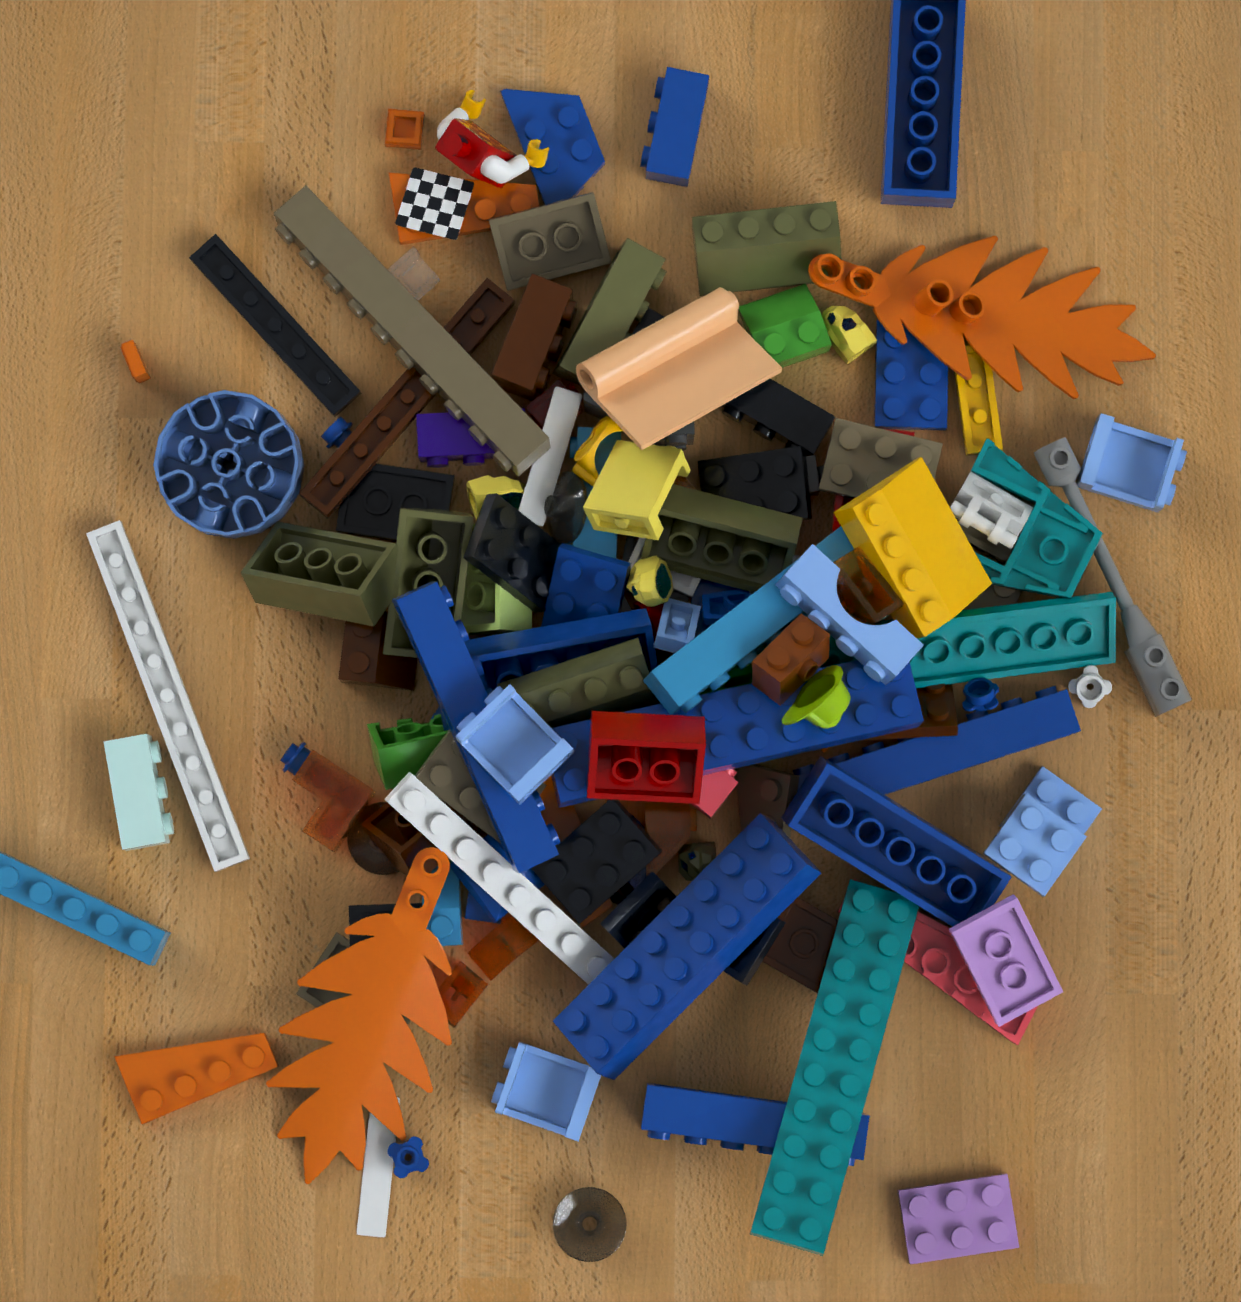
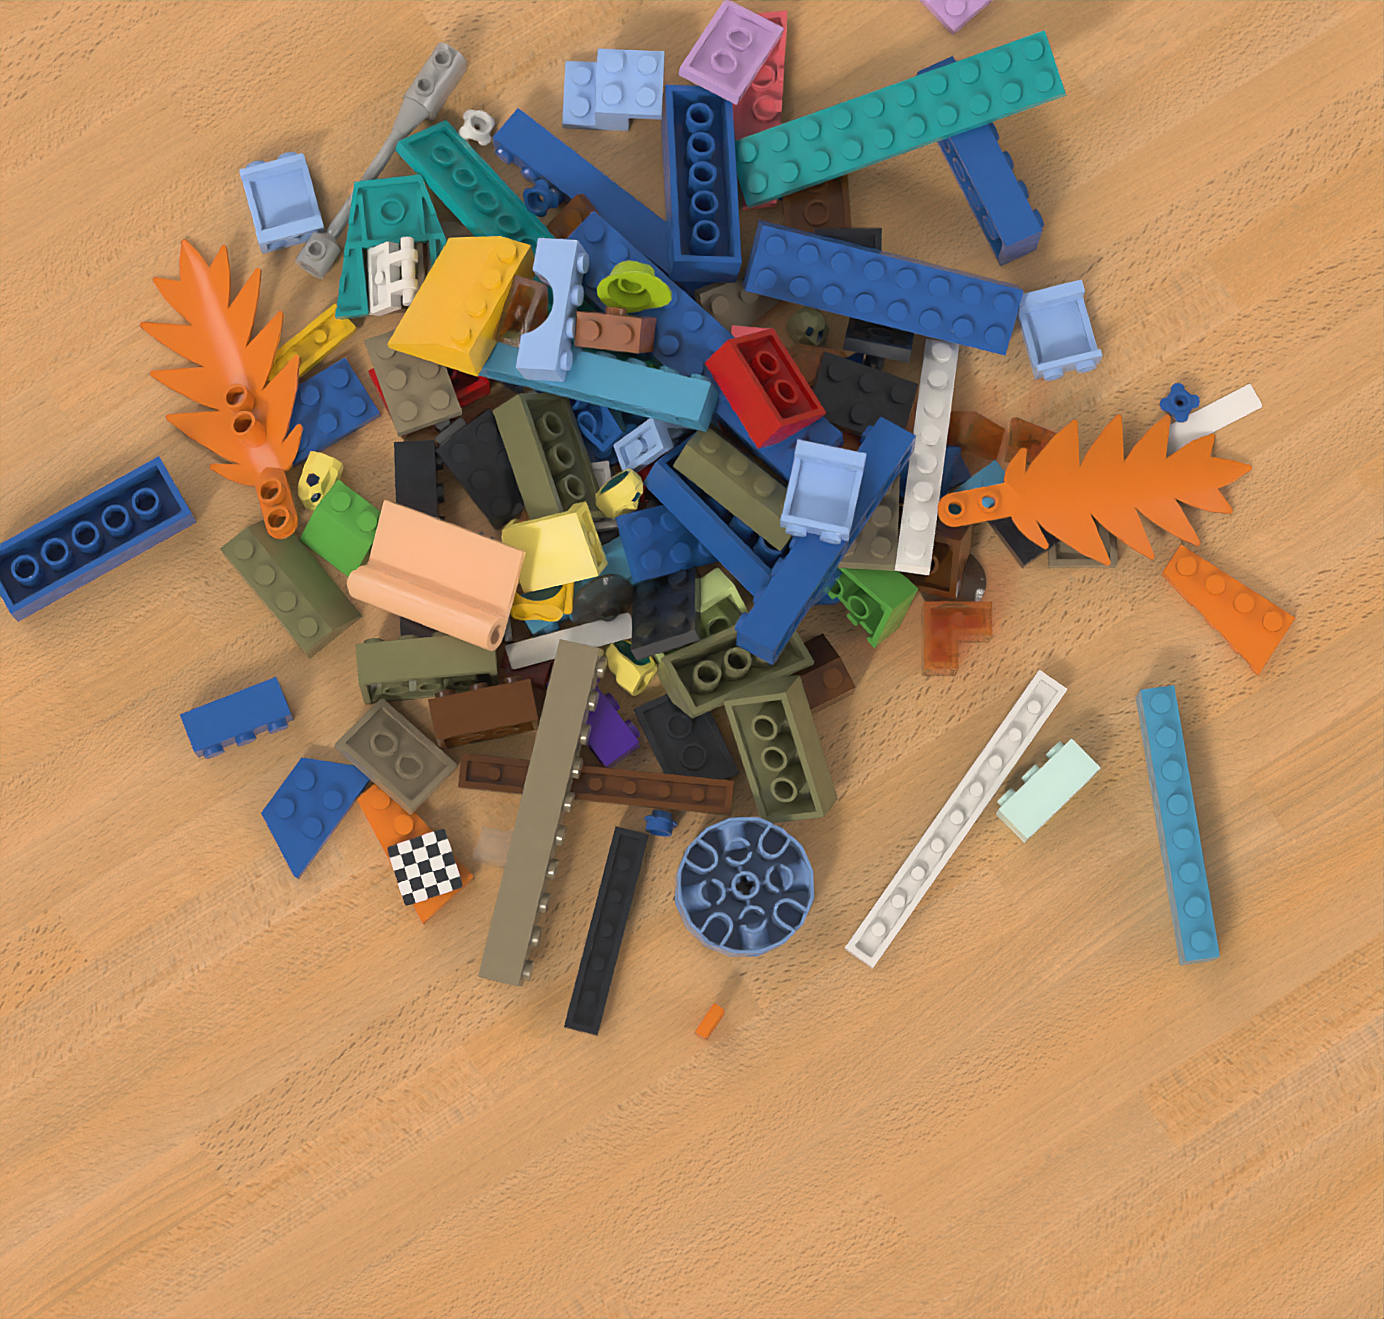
camera: 125 degrees left, 5 degrees down
blue plate [280,742,313,776] -> none
orange tile [385,109,425,150] -> none
torso [435,90,550,189] -> none
clear smoke dish [553,1187,627,1262] -> none

